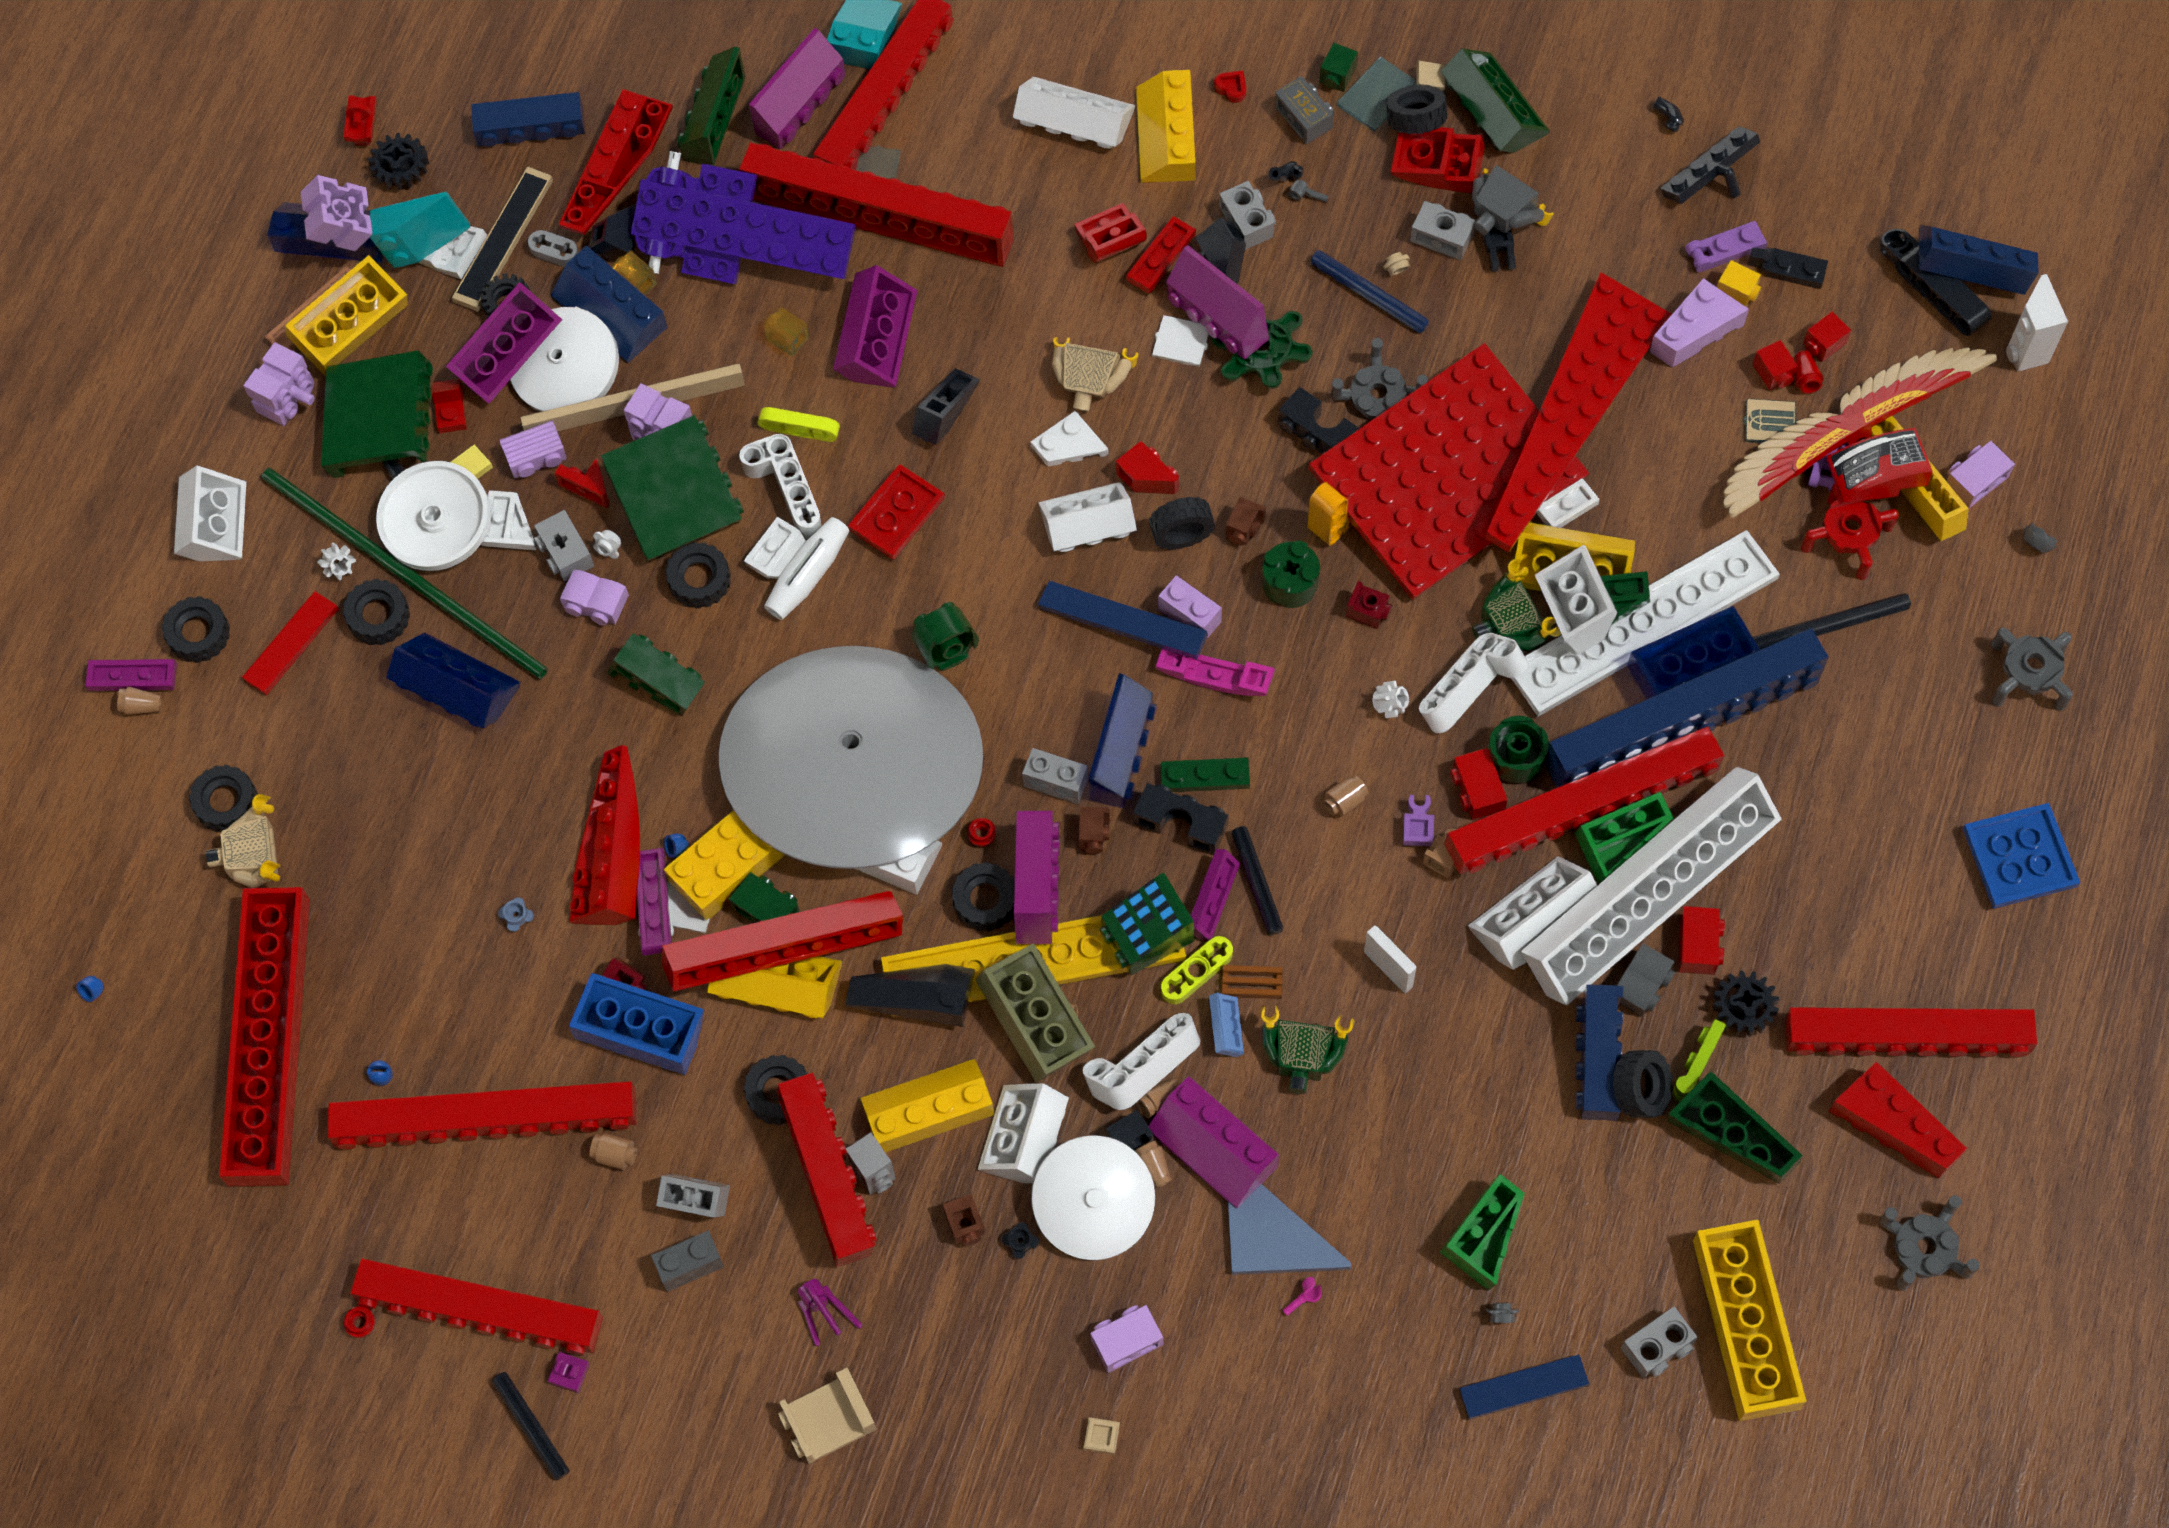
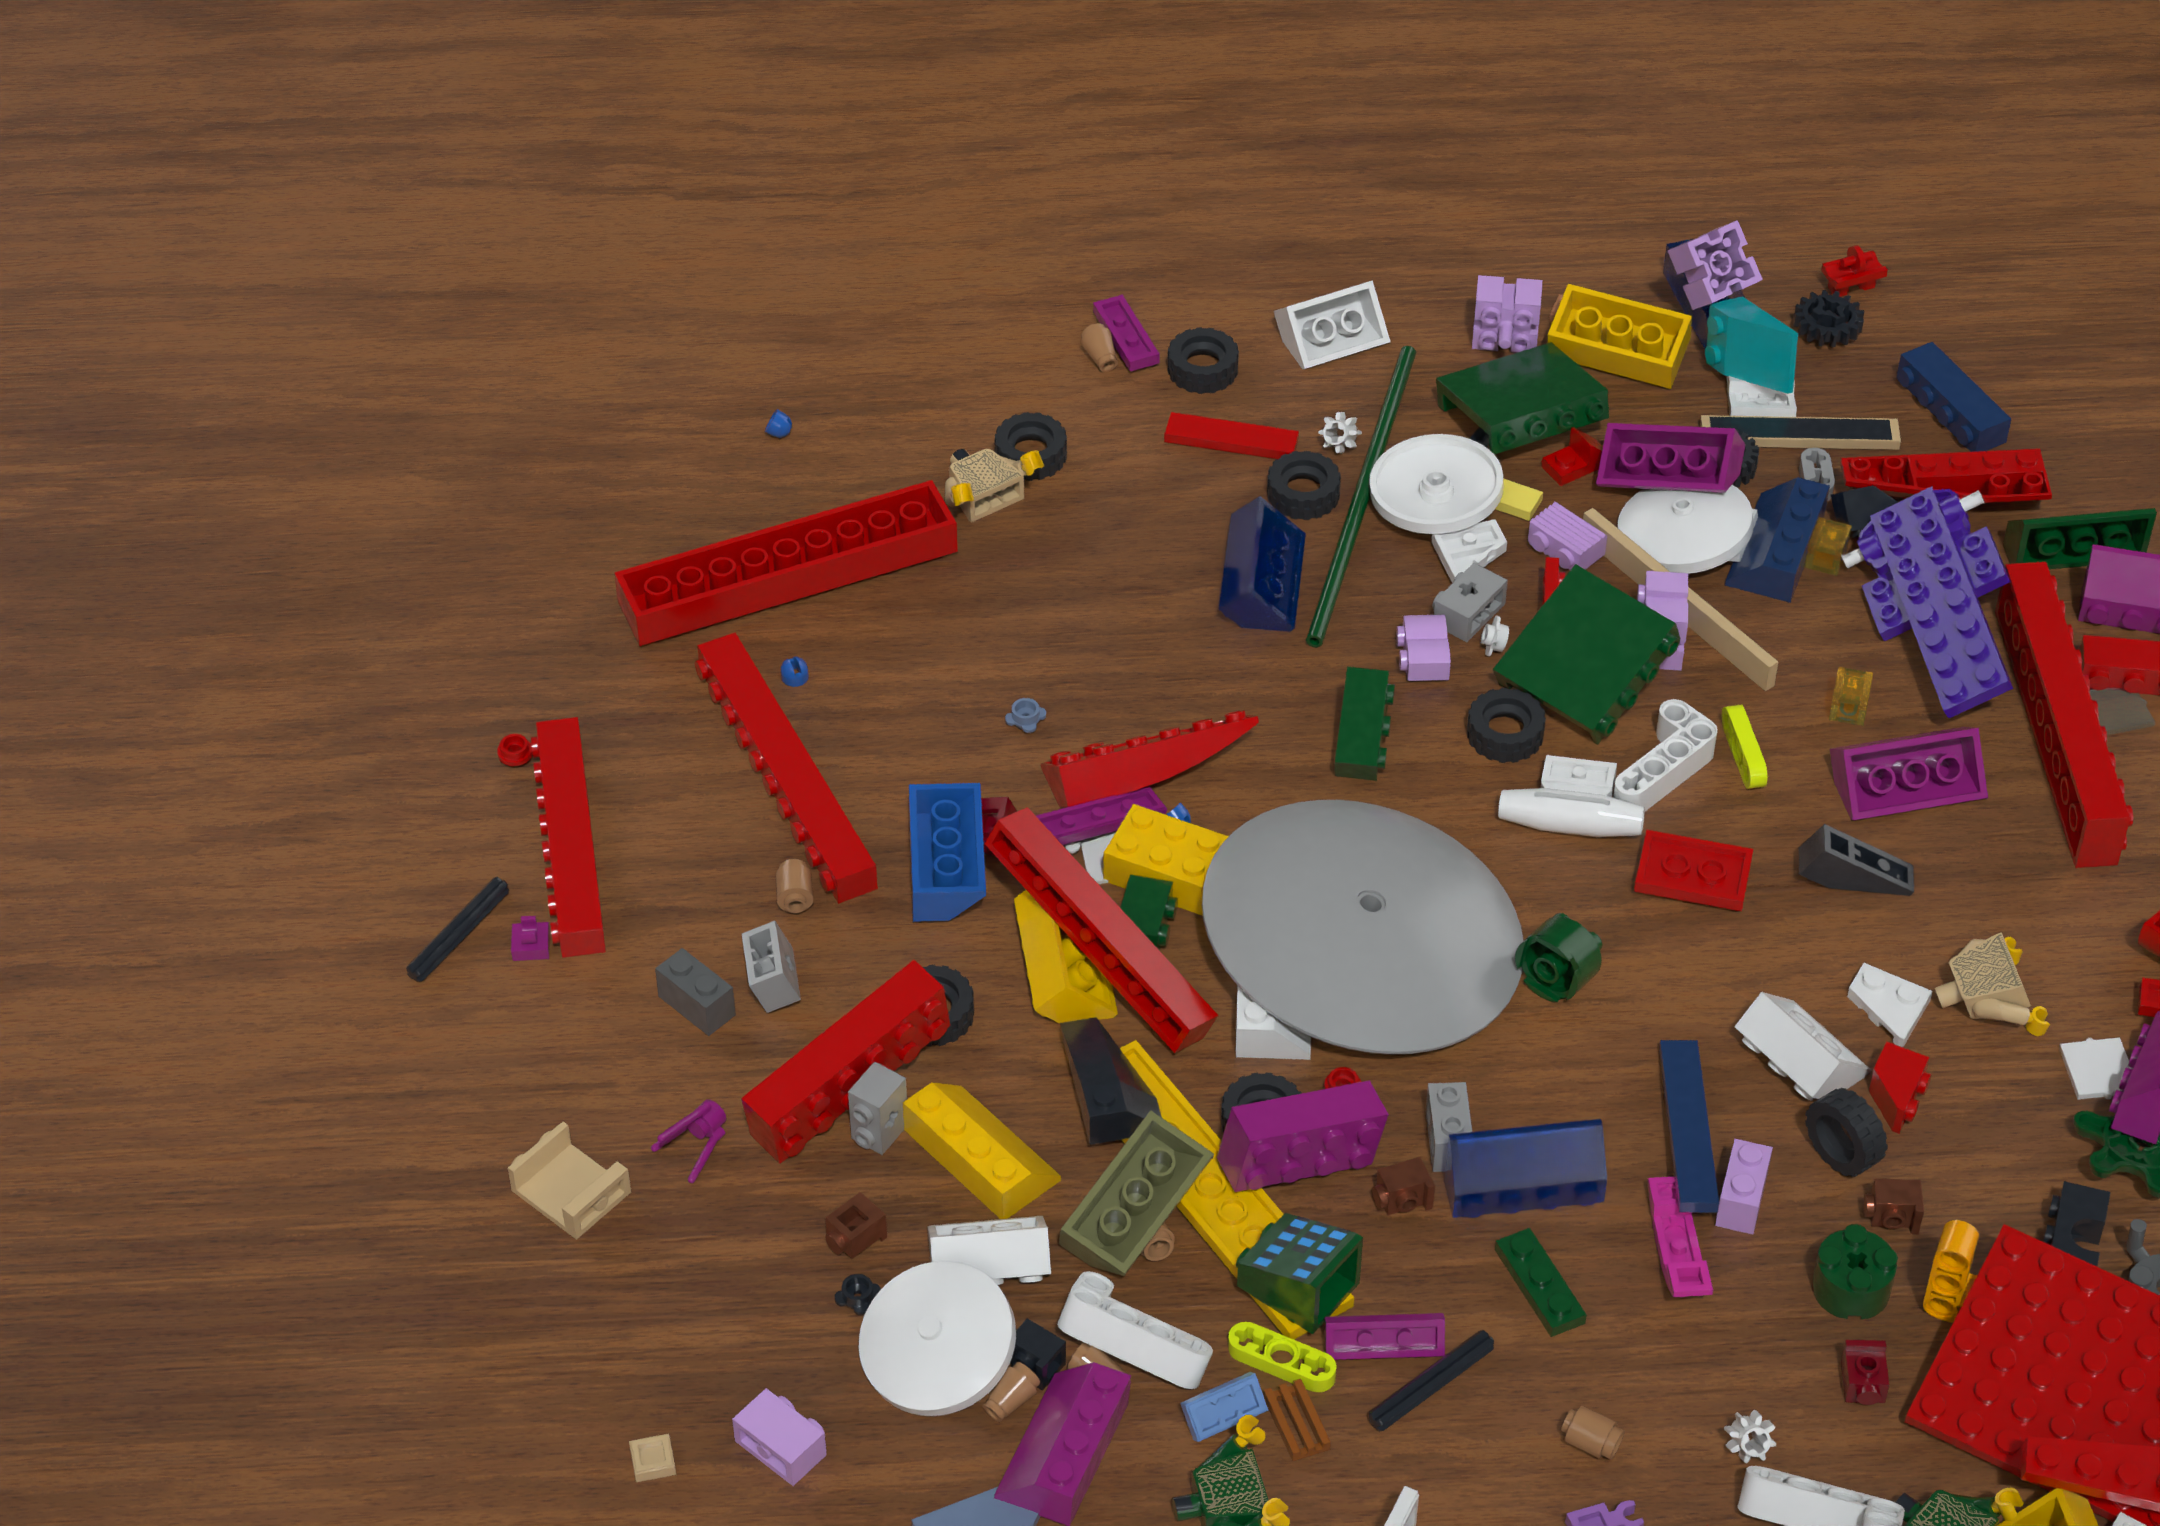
camera: 65 degrees right, 20 degrees down
black arch [1133,783,1229,856] -> none

